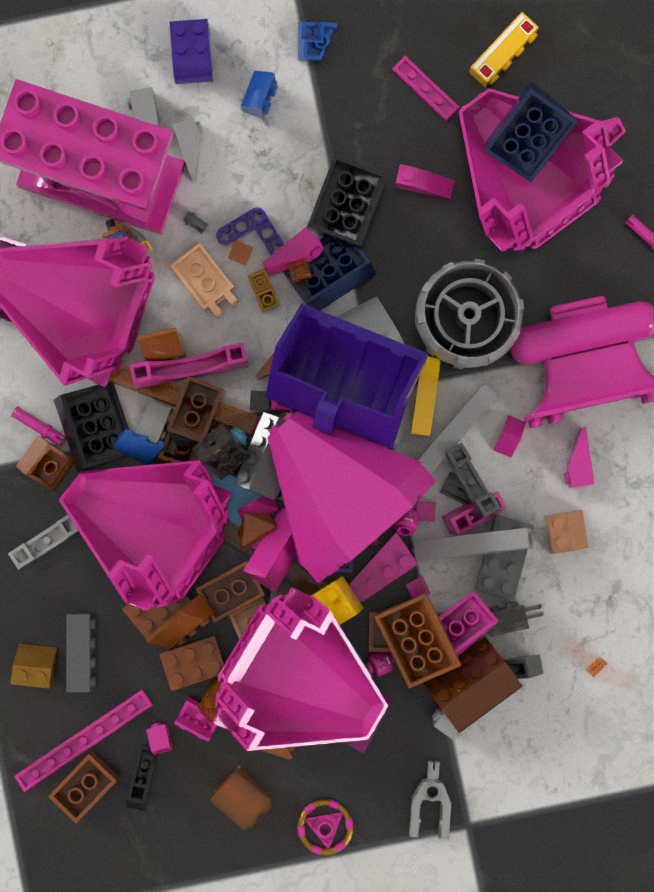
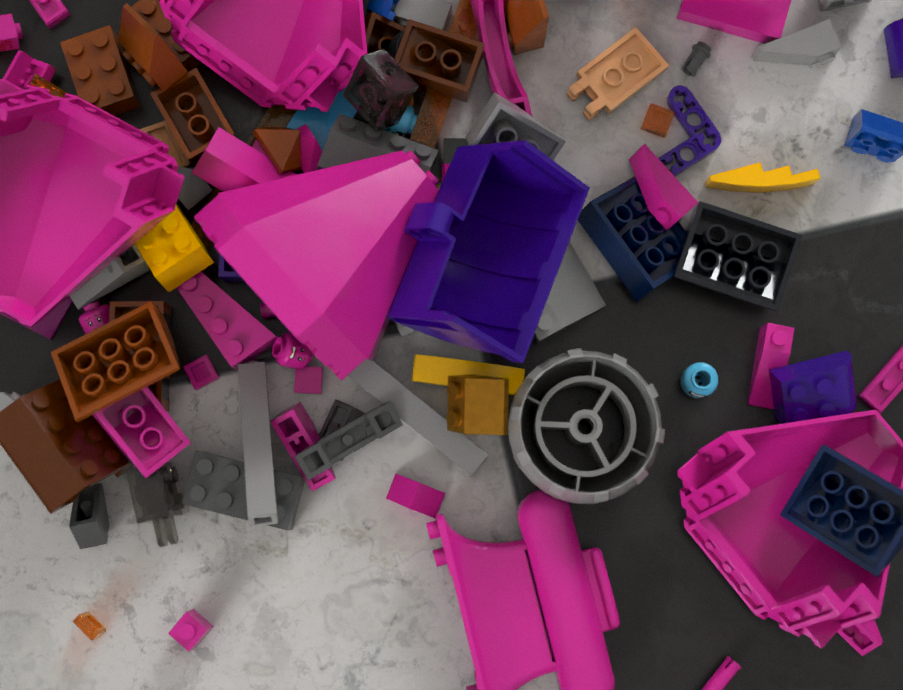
camera: 90 degrees right, 5 degrees down
pearl gold slope [247,269,280,312] -> none
clear orange plate [288,258,311,283] -> none
nougat slope [544,510,588,554] -> none
dark pink slope [564,427,595,488] -> none
none -> dark pink brick [168,609,214,652]
none -> pearl gold slope [446,374,509,435]
none -> light grey slope [465,92,566,160]
none -> medium azure head [680,362,718,398]
none -> yellow slope [705,162,821,193]
none -> dark purple brick [769,351,856,424]

